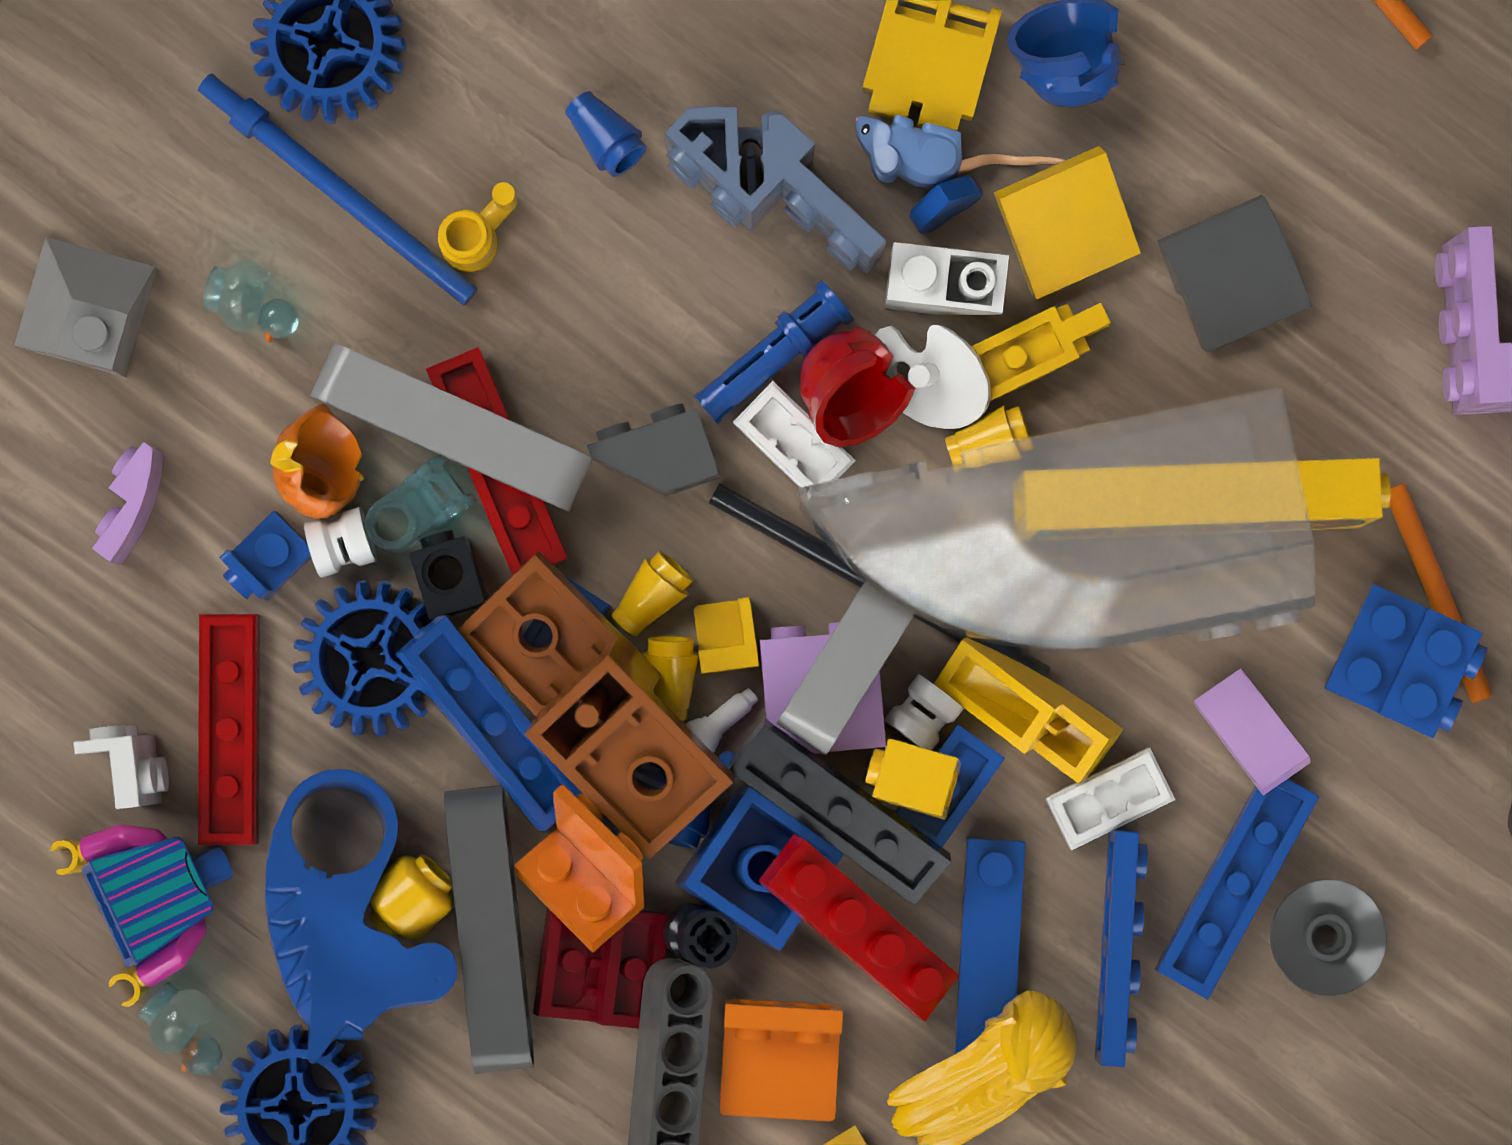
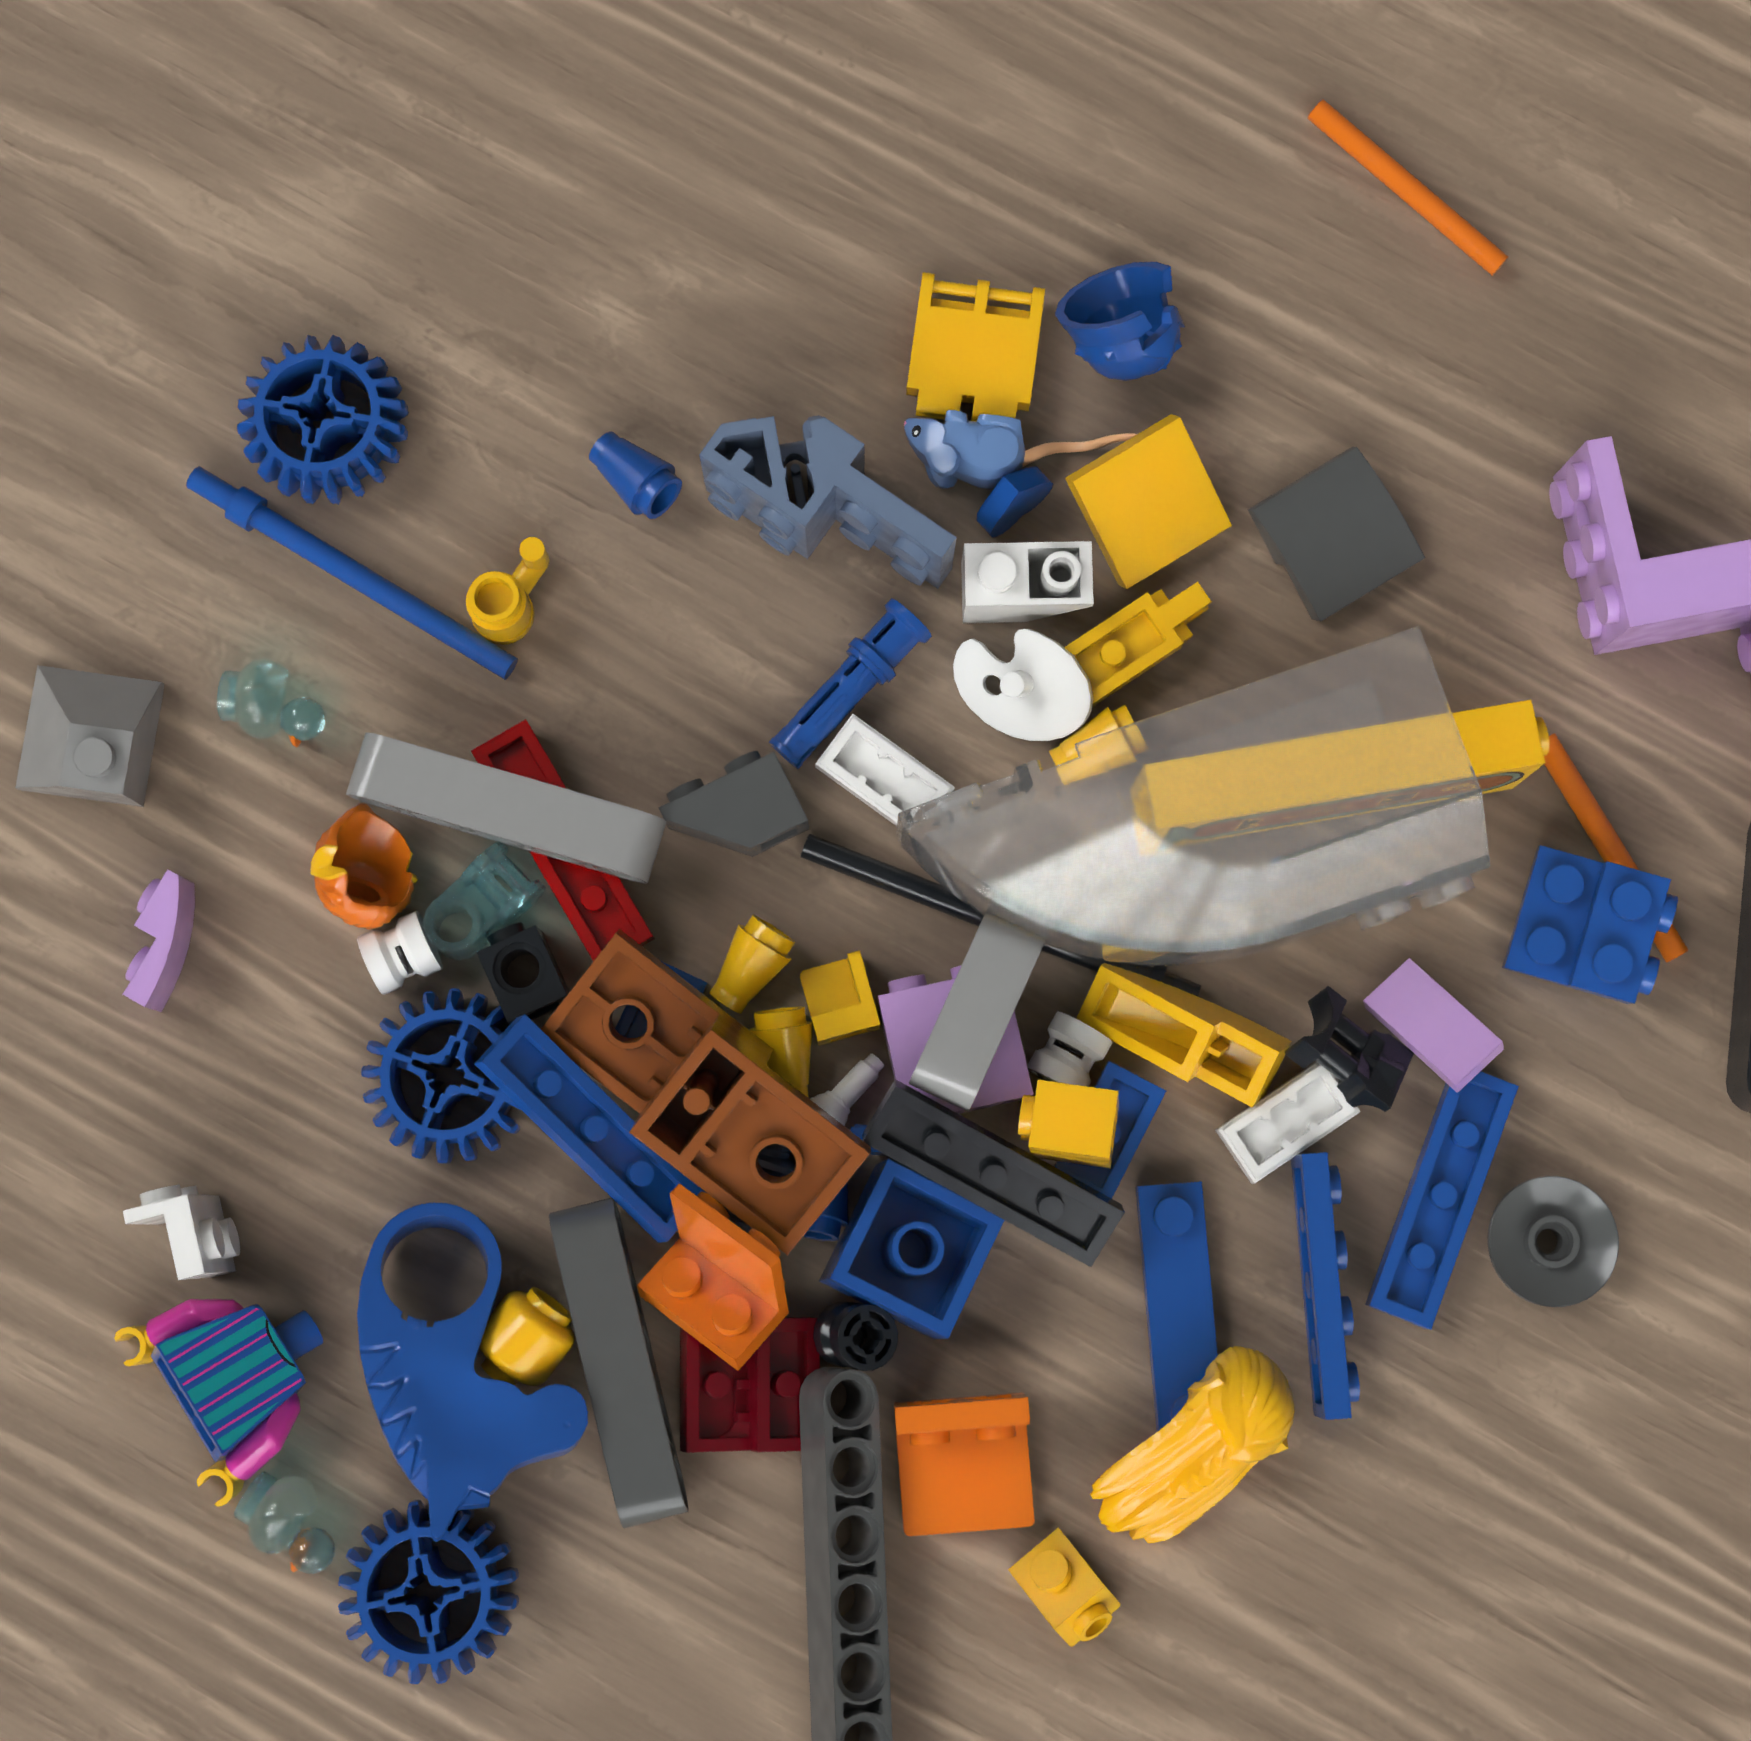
camera: 10 degrees left, 5 degrees down
red tile [198,614,260,845] -> none
blue bracket [219,510,312,600] -> none
red plate [758,835,959,1022] -> none
red helmet [800,327,916,447] -> none
none -> black piece [1285,986,1414,1112]

